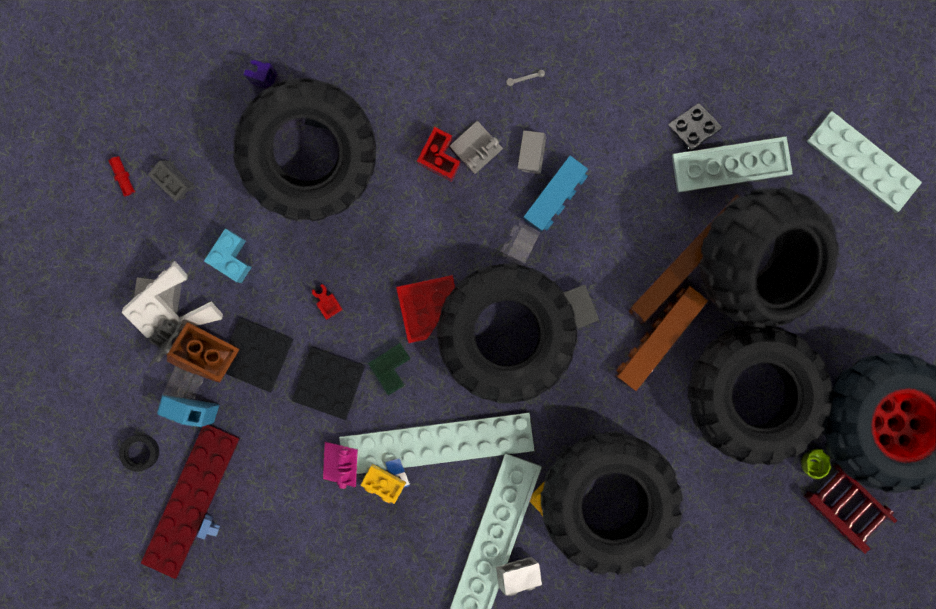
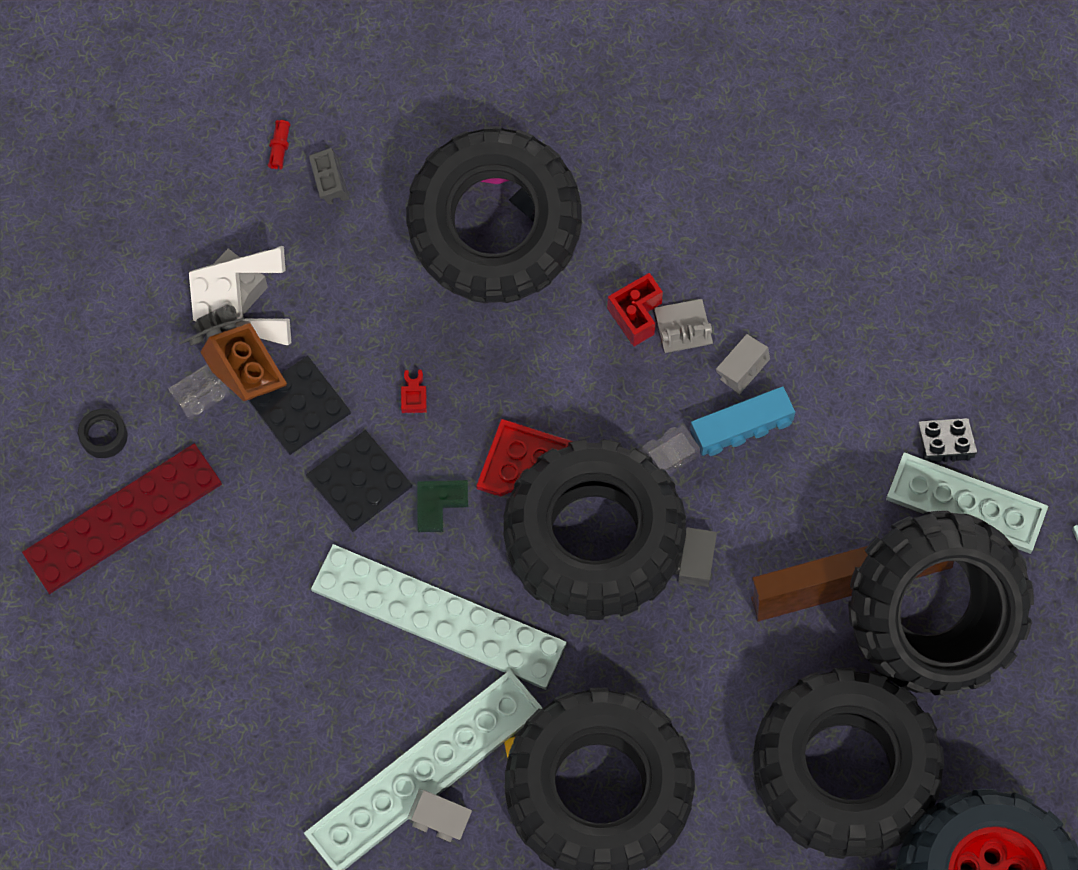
camera: 30 degrees right, 20 degrees down
dark azure slope [157,395,219,427] -> none
medium blue tile [197,514,220,539] -> none
medium azure brick [204,229,252,283] -> none
dark purple hinge [243,60,278,89] -> none
dark pink hinge [323,442,358,489] -> none
yellow bracket [360,464,406,504] -> none
blue sticker [385,458,410,487] -> none
light grey hinge [507,70,545,86] -> none
dark orange brick [615,286,708,391] -> none

